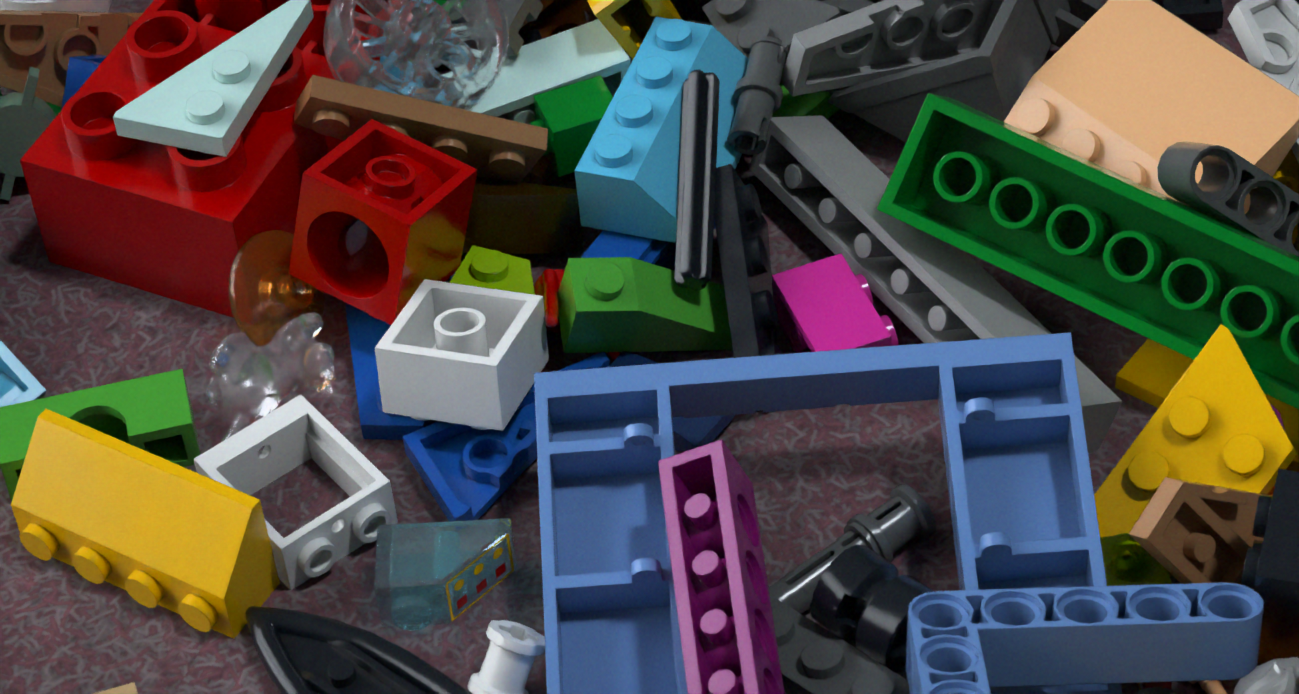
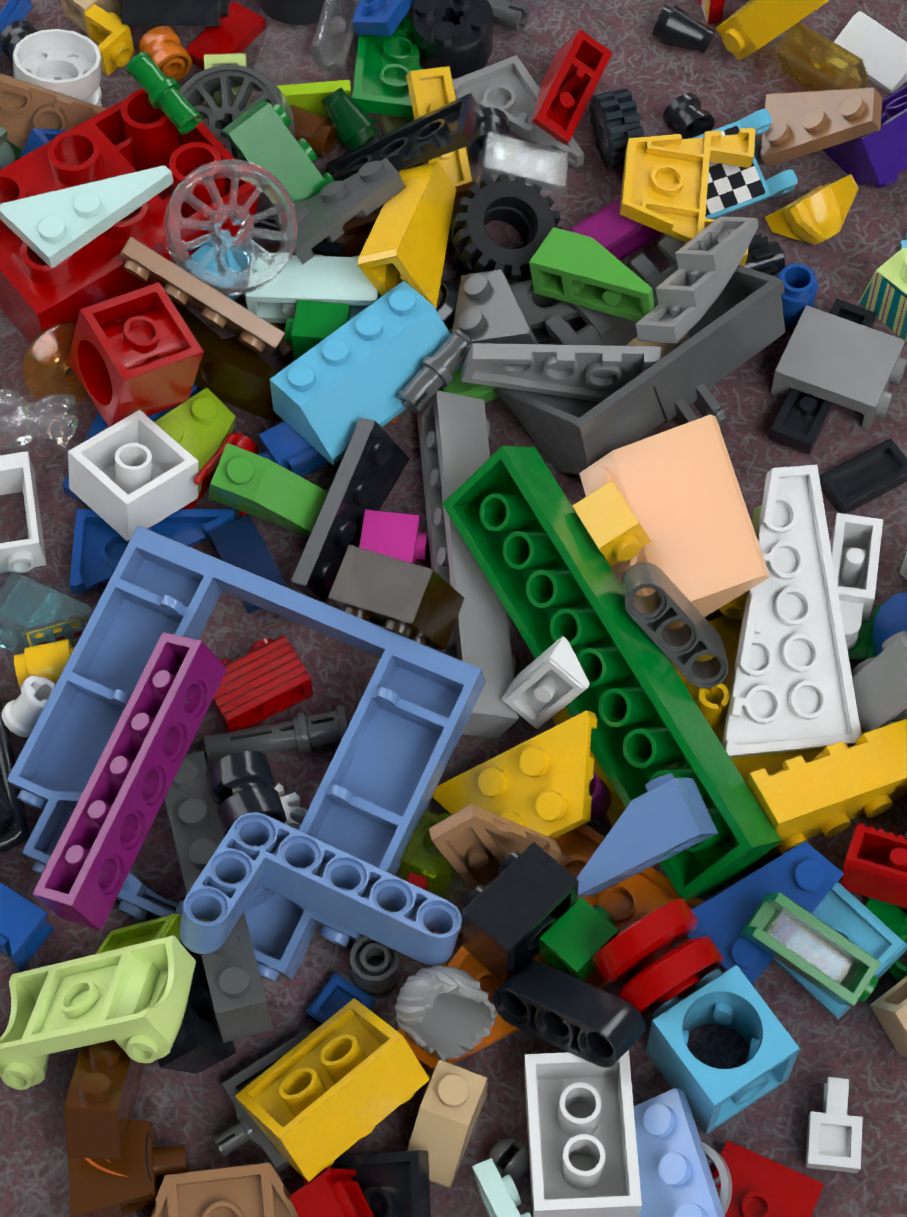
camera: 25 degrees right, 15 degrees up
black axle [674,69,720,291] -> none
none -> yellow brick [14,639,75,689]
none -> red brick [211,635,313,732]
none -> brick [328,545,465,650]
none -> white slope [501,636,590,729]
none -> yellow brick [572,480,651,567]

